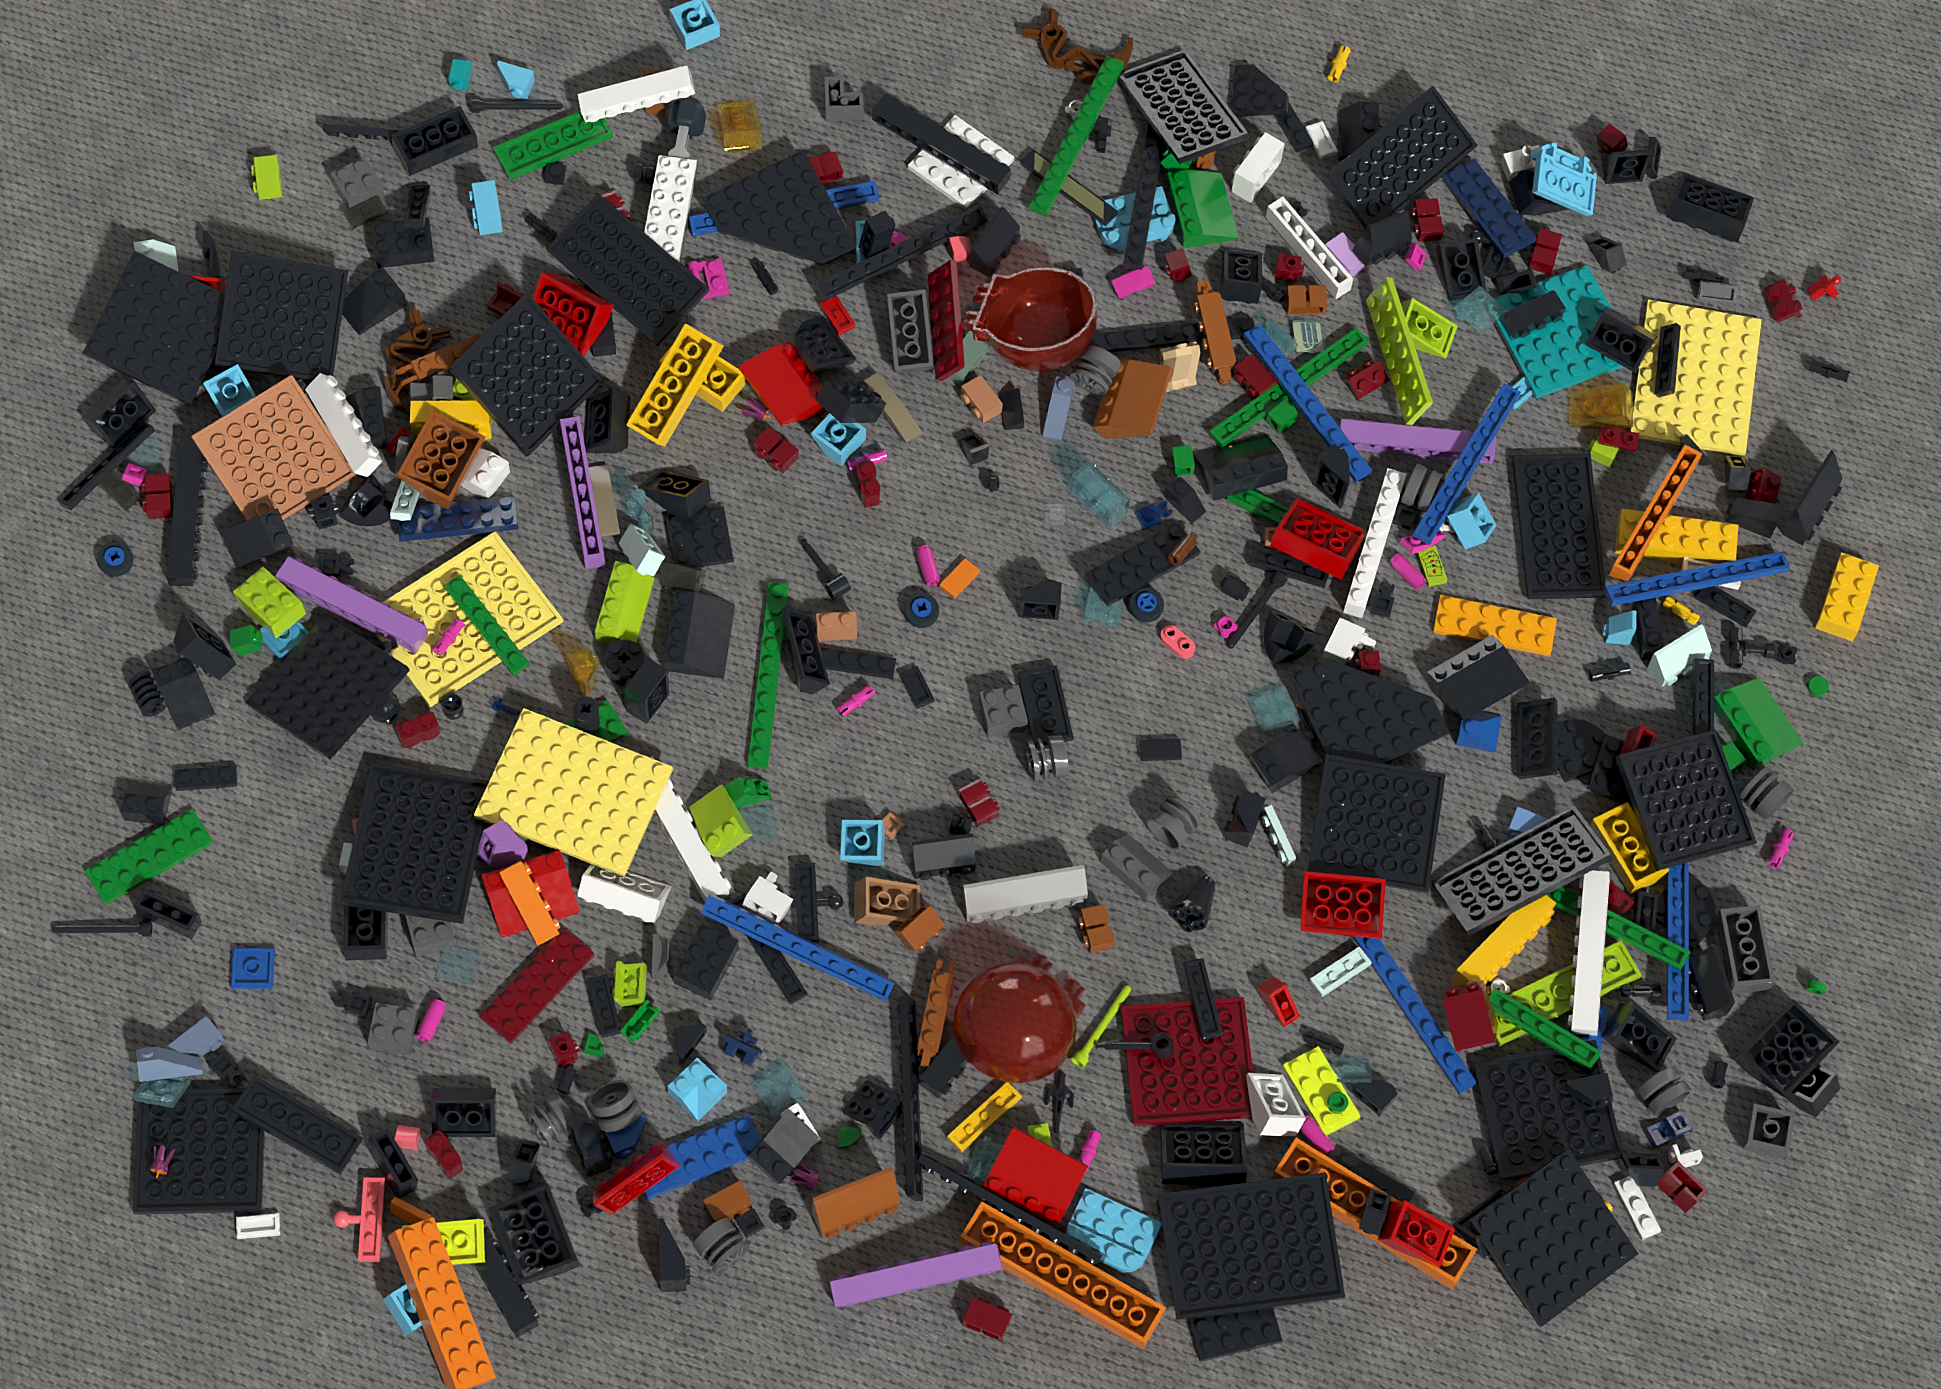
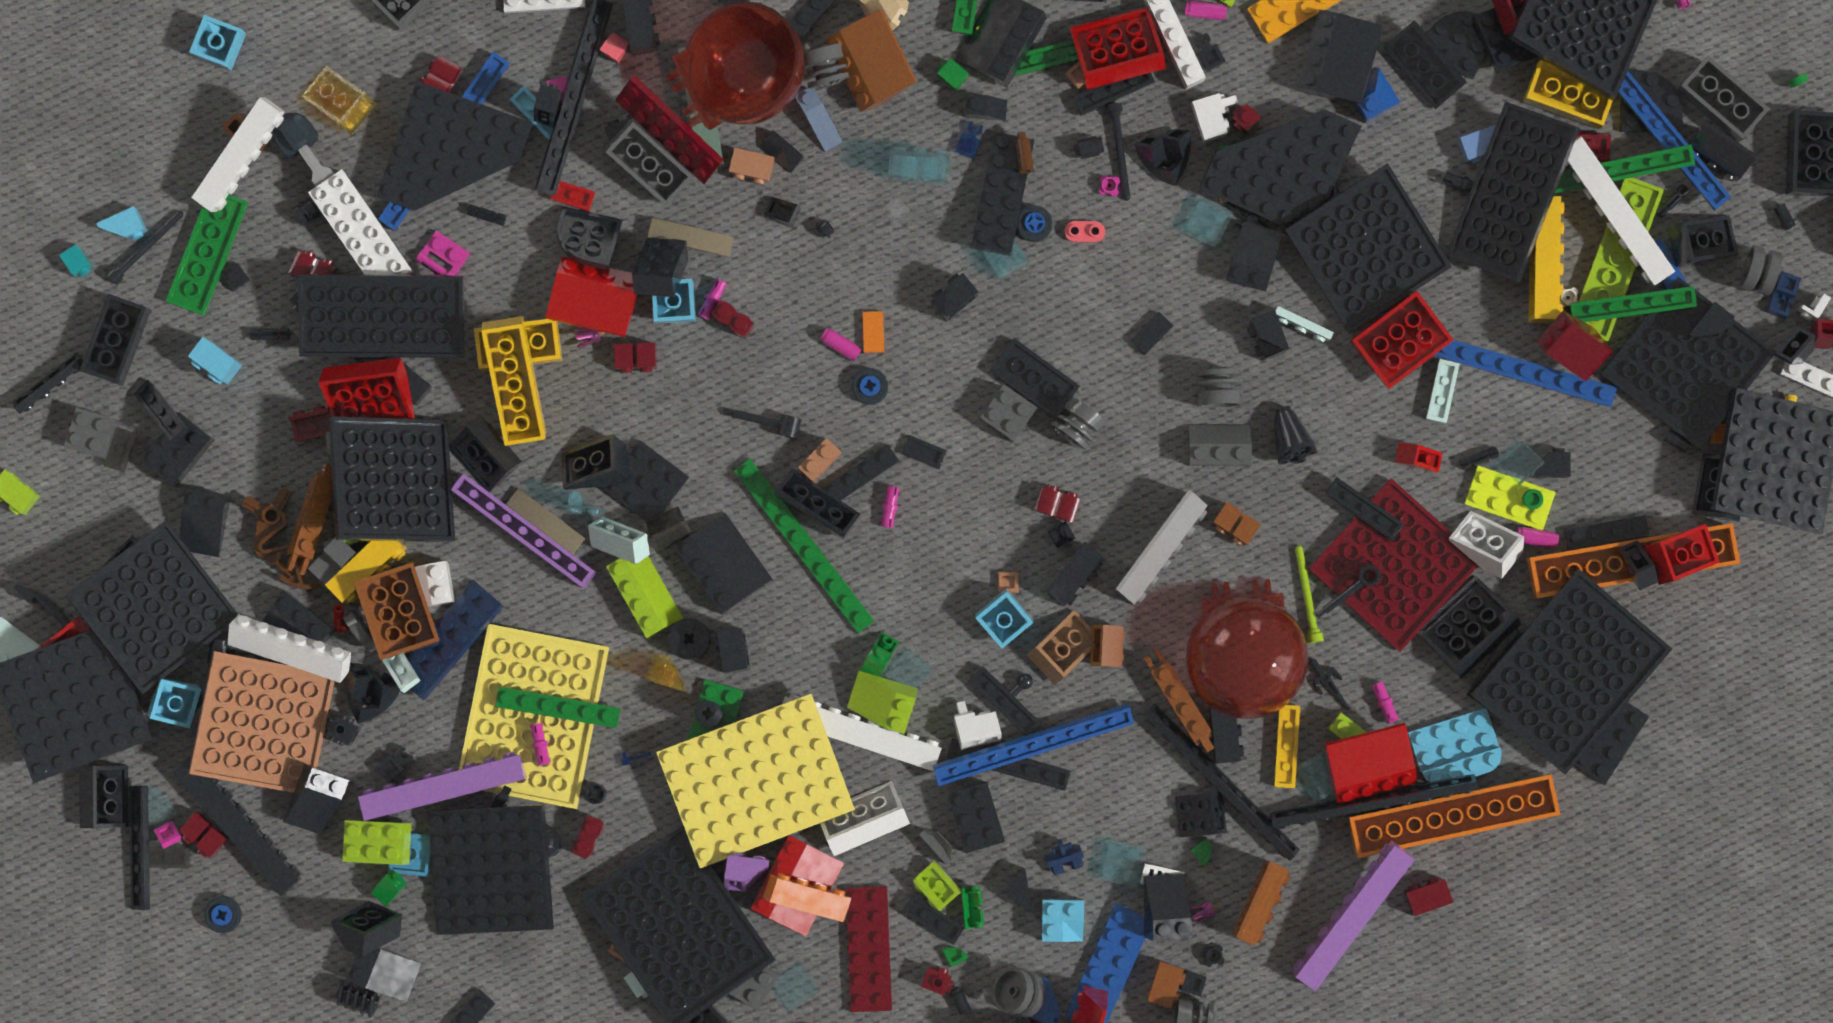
camera: 35 degrees left, 20 degrees up
black slope [1632,891,1659,933] -> none

